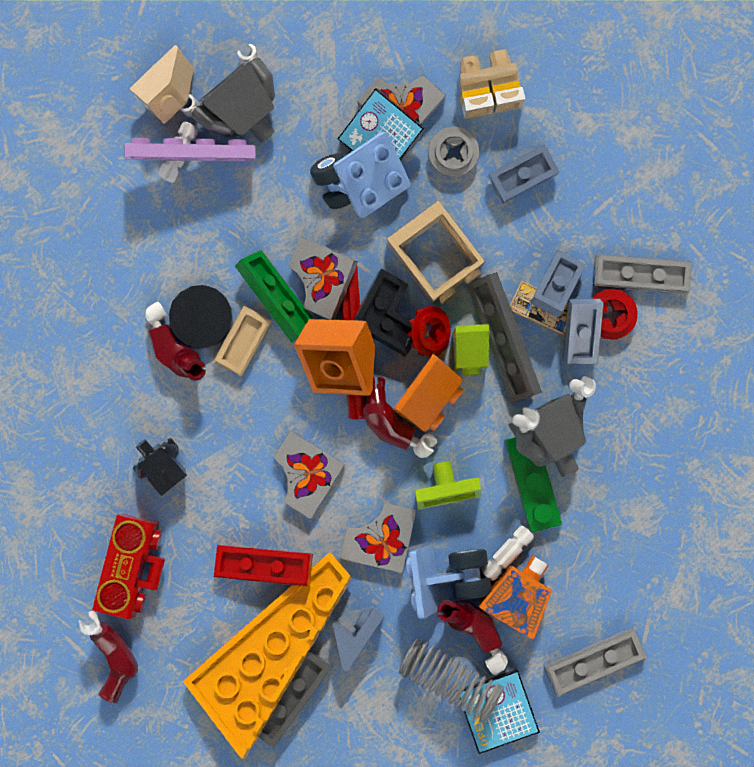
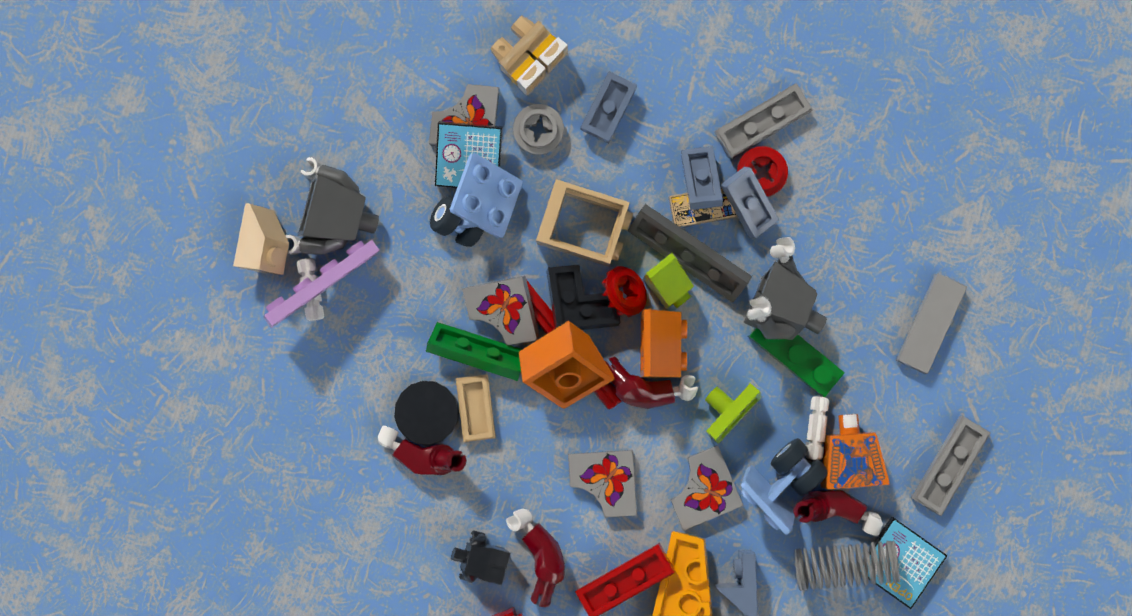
camera: 30 degrees left, 0 degrees up
none -> dark red arm [506,509,565,607]
none -> light grey tile [896,273,967,374]

